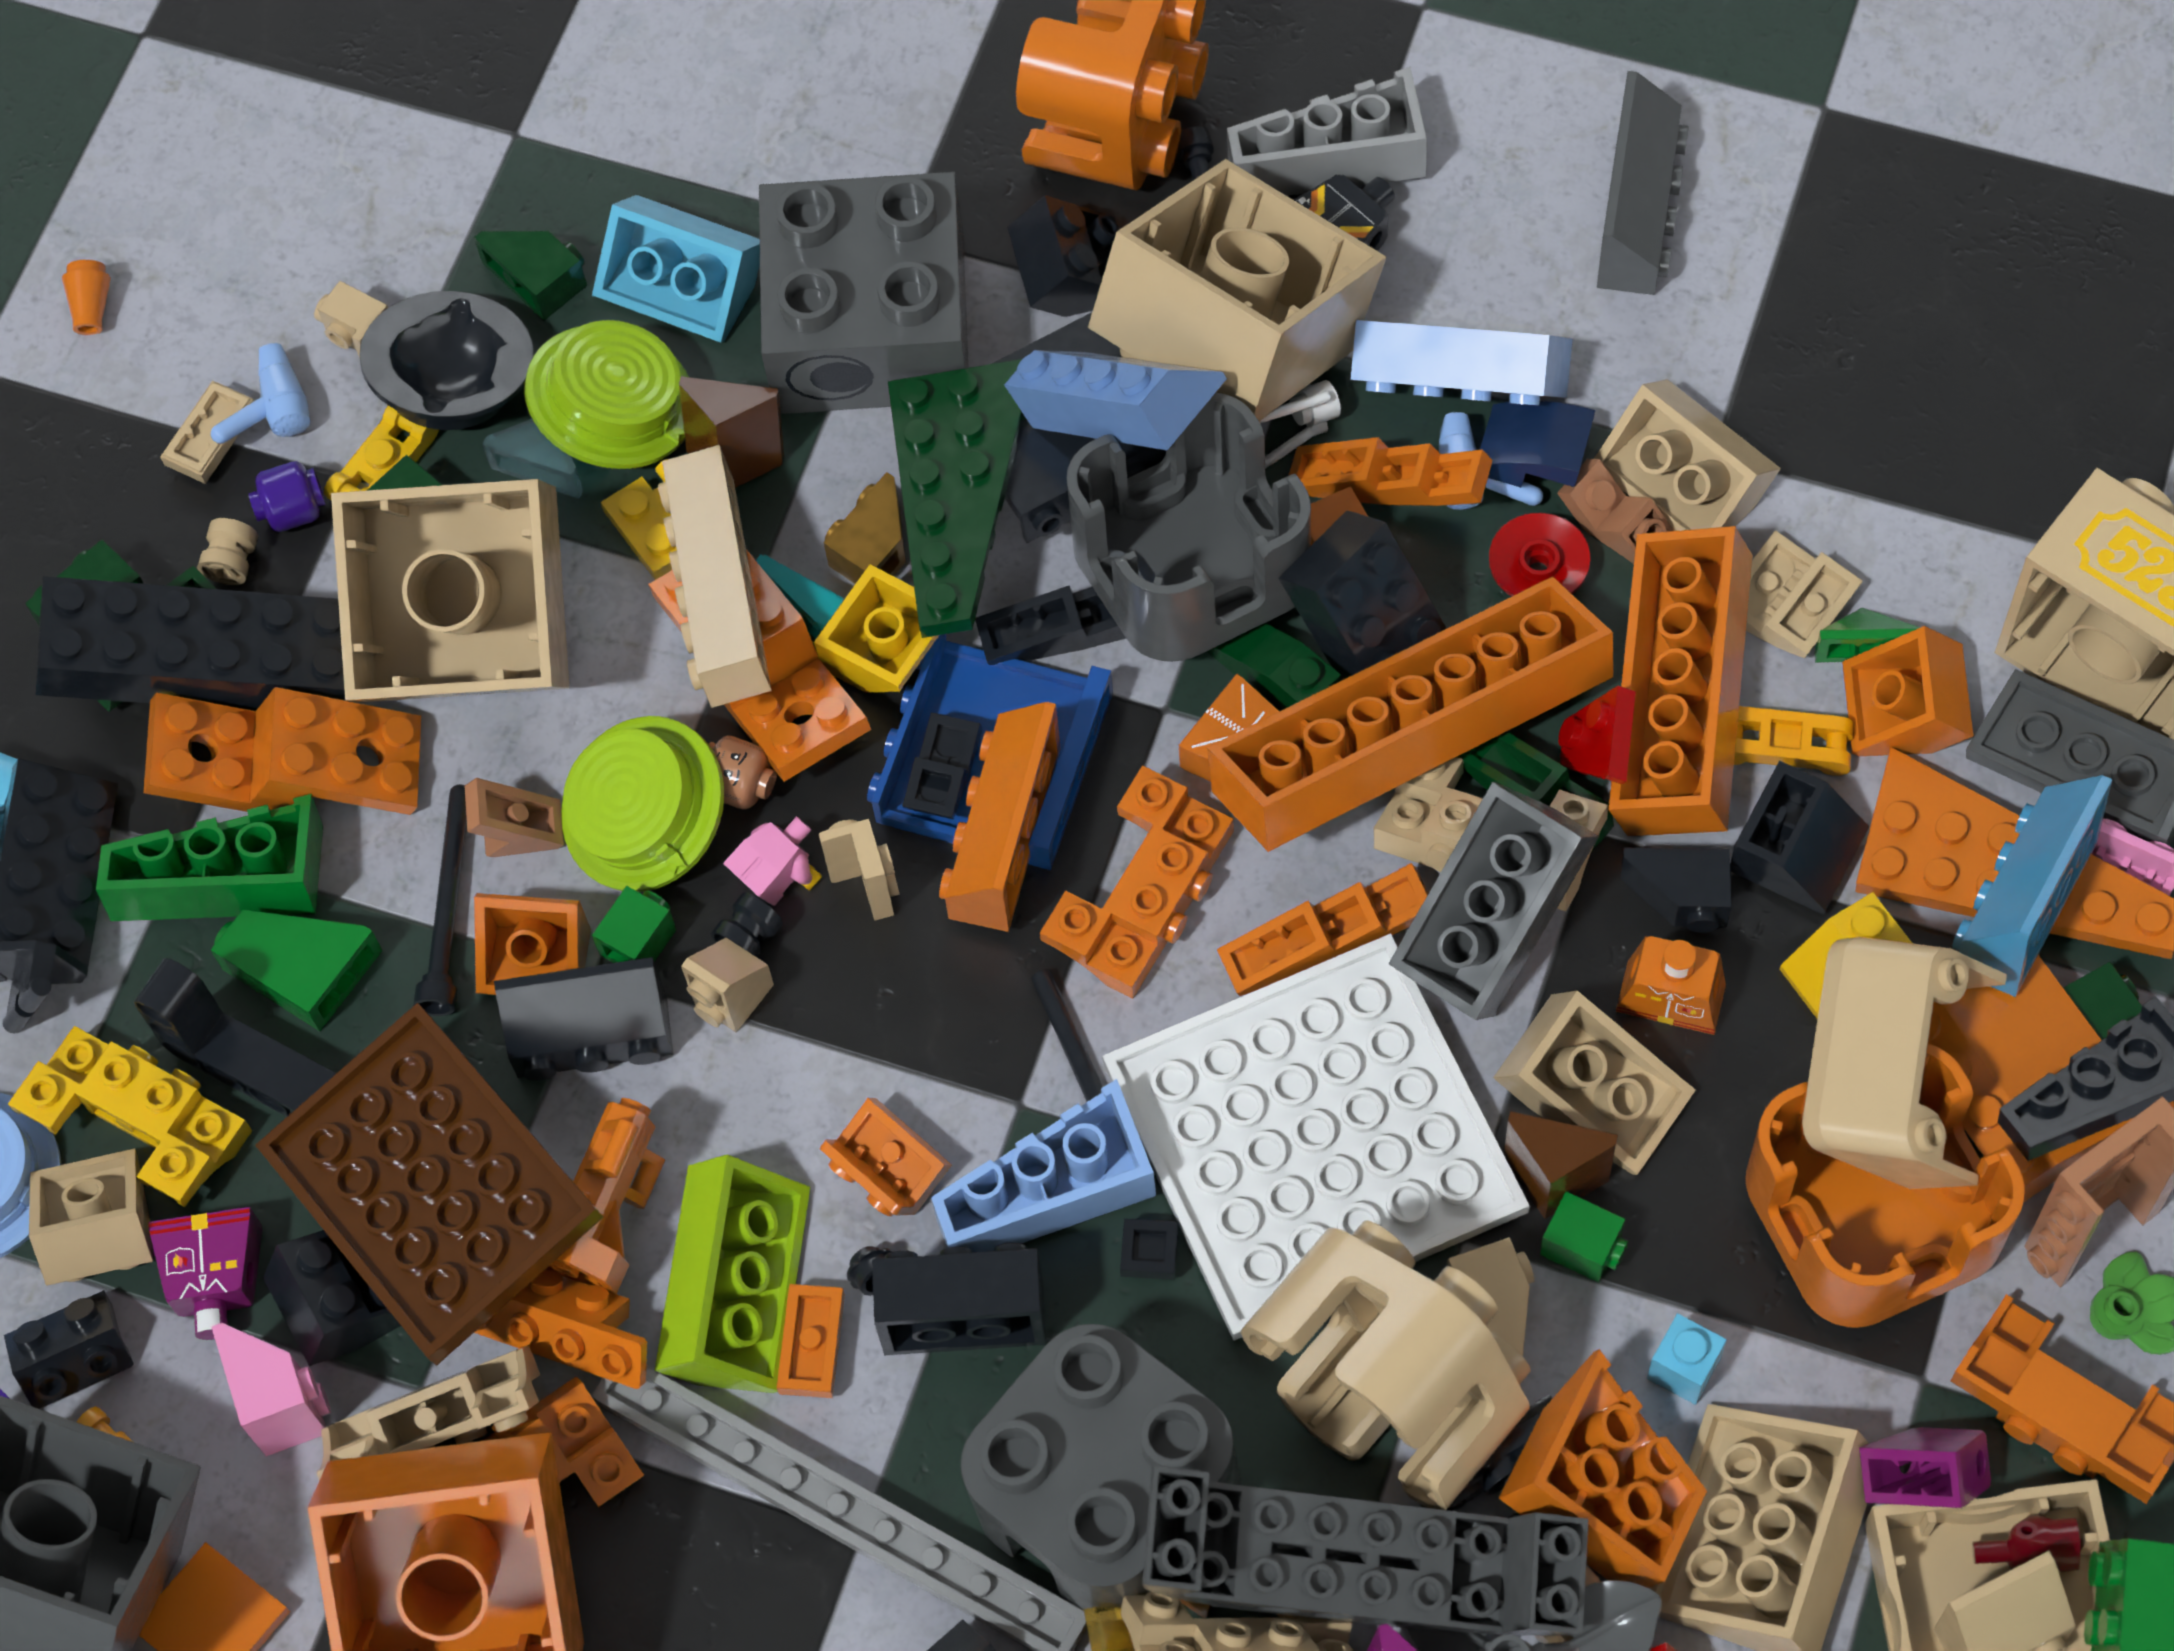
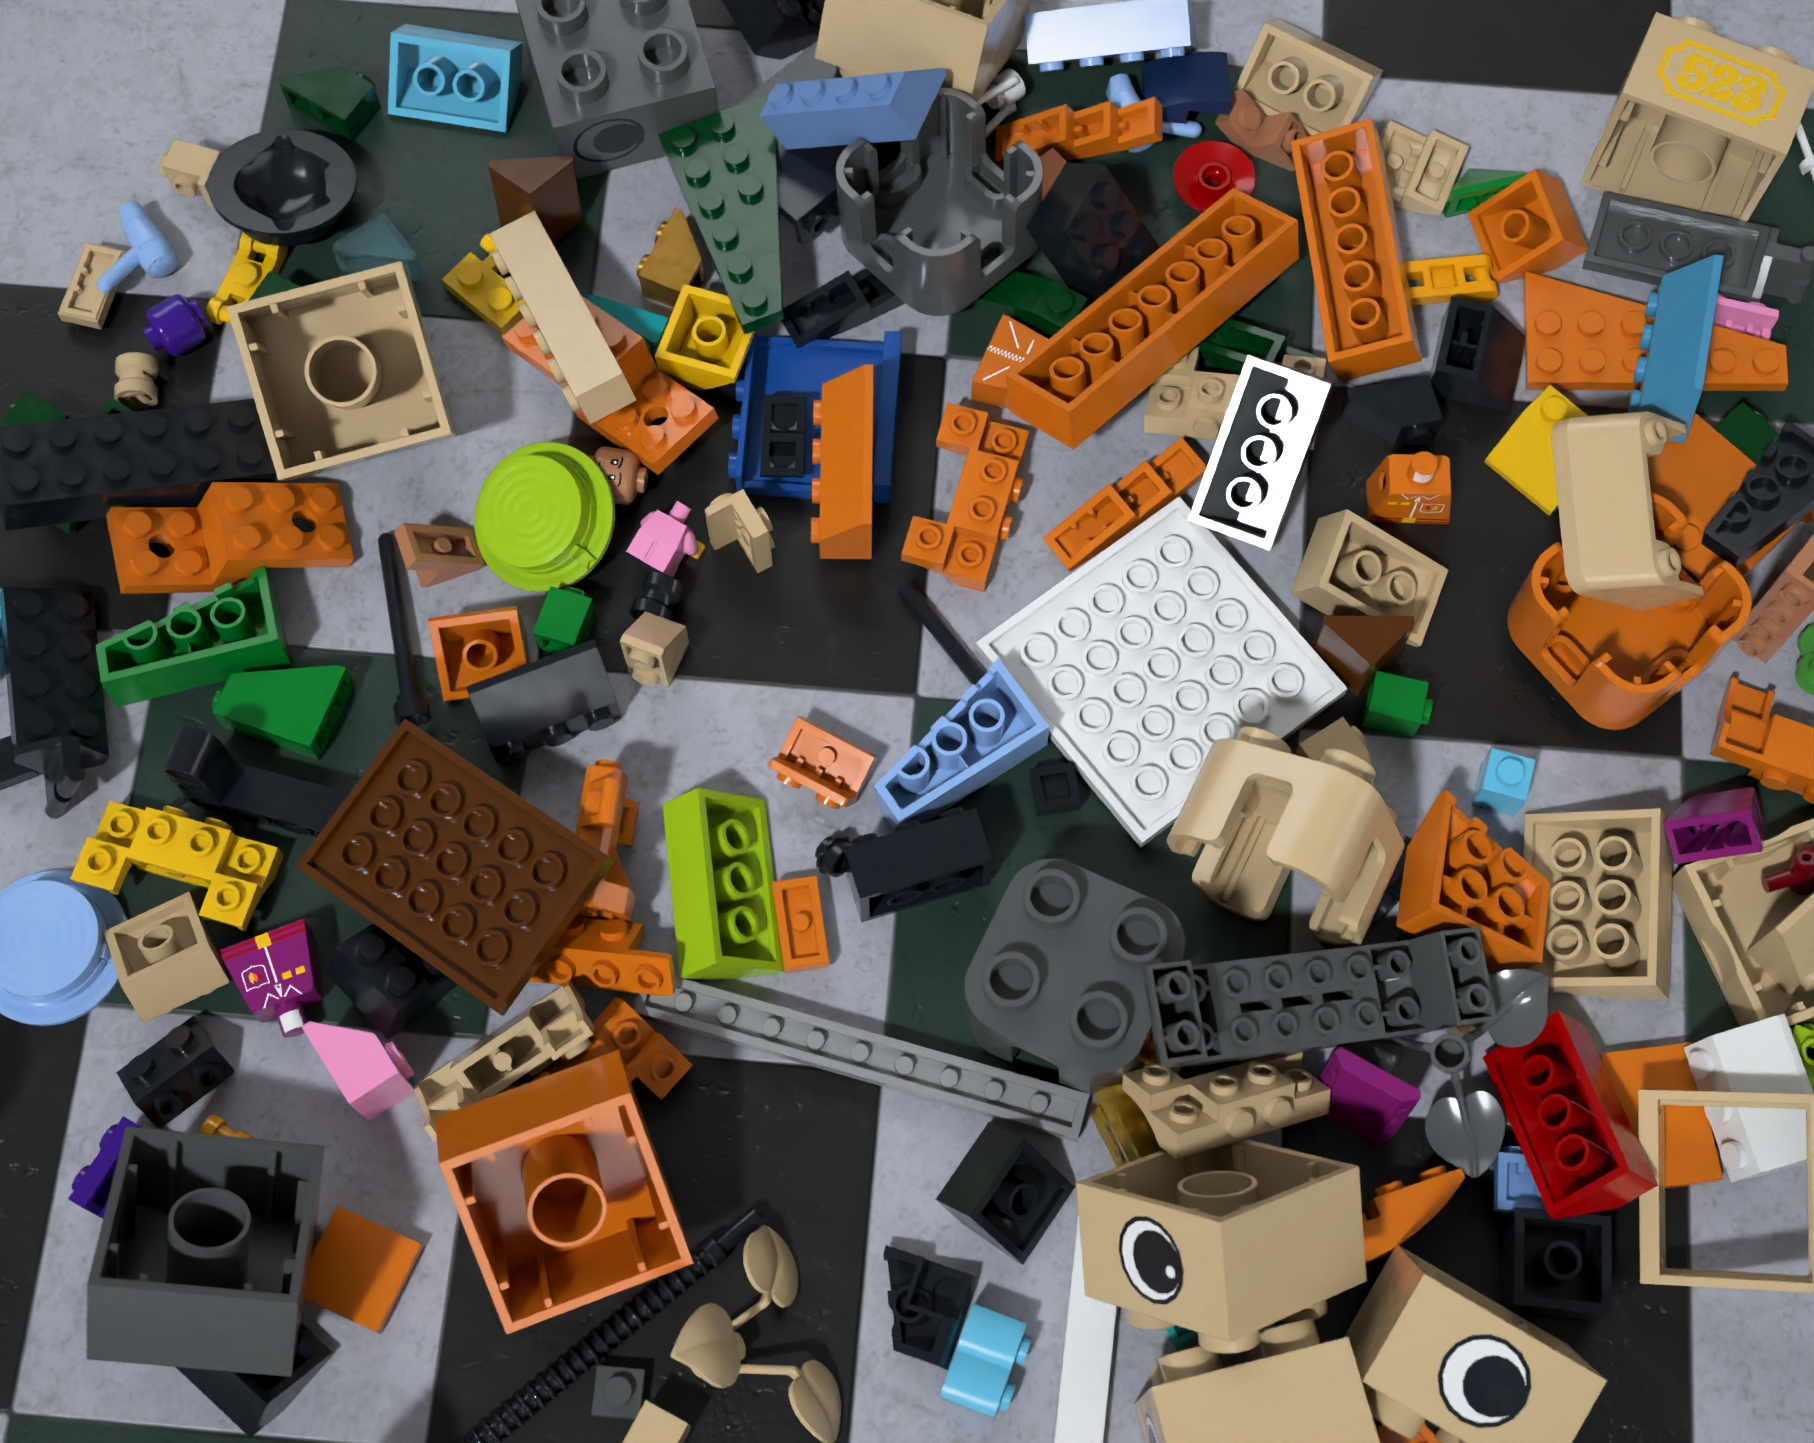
camera: 20 degrees left, 5 degrees up
lime piece [525,320,689,469] -> none
red wing [1558,685,1636,785] -> none

